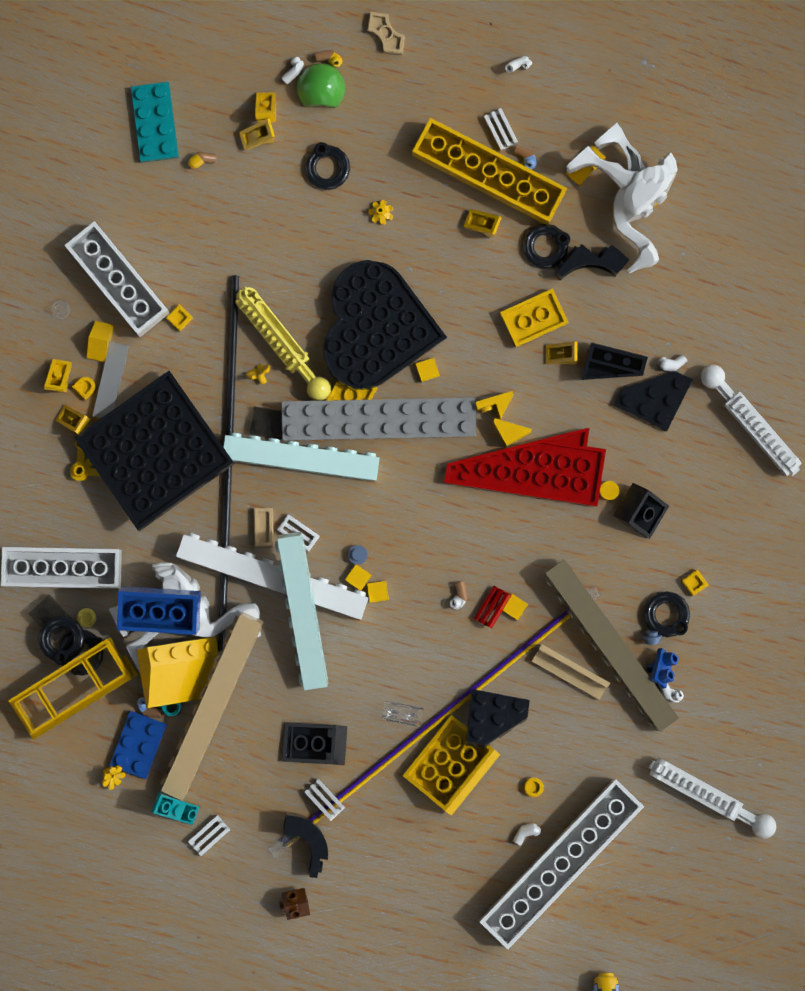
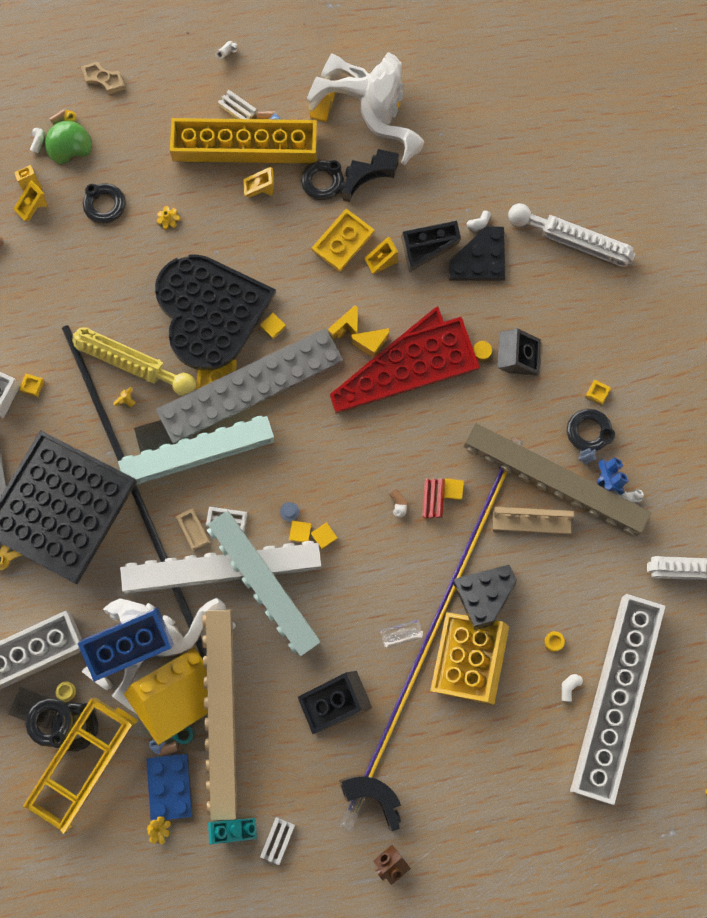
camera: 25 degrees left, 10 degrees down
white tile [305,779,345,821] -> none

